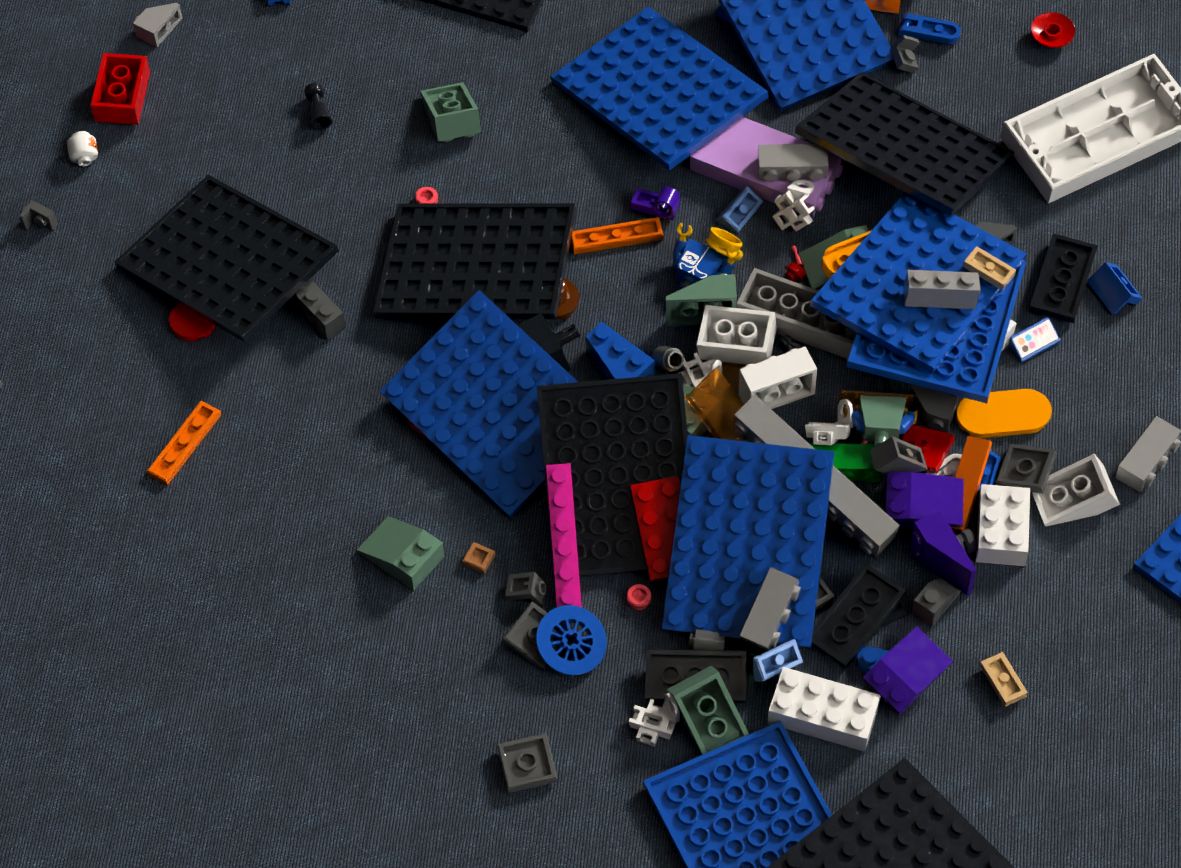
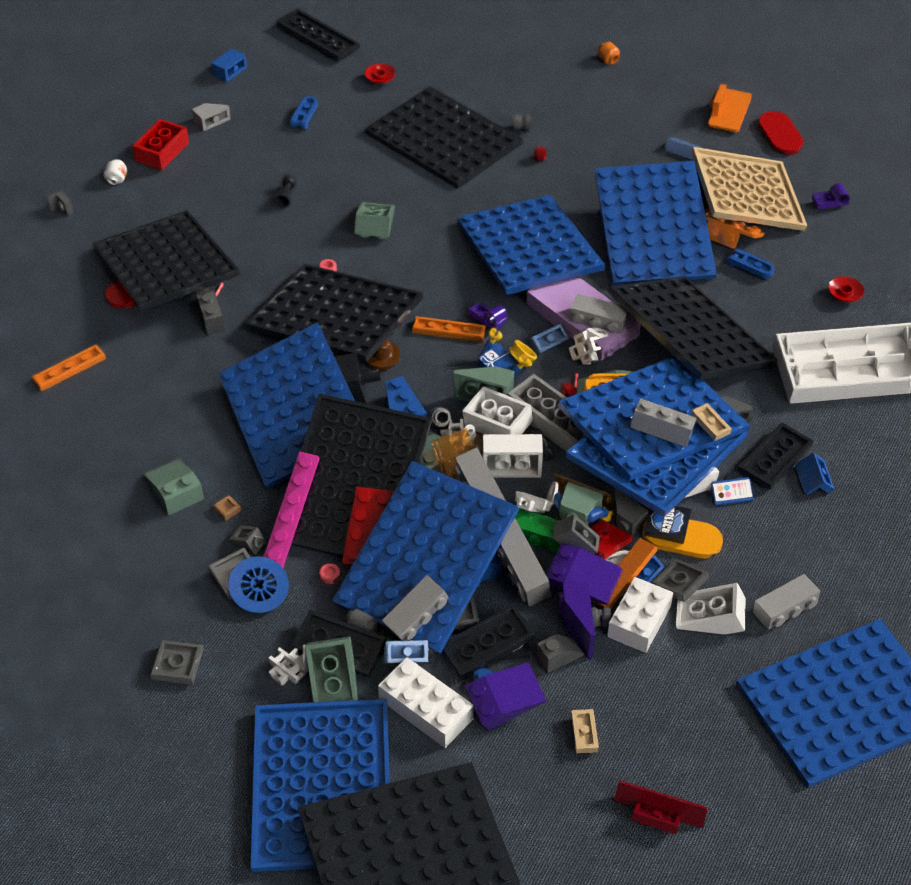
camera: 20 degrees right, 10 degrees down
dark grey bracket [890,35,920,73] -> none
none -> dark red bracket [614,780,708,834]
none -> tile [644,506,692,544]

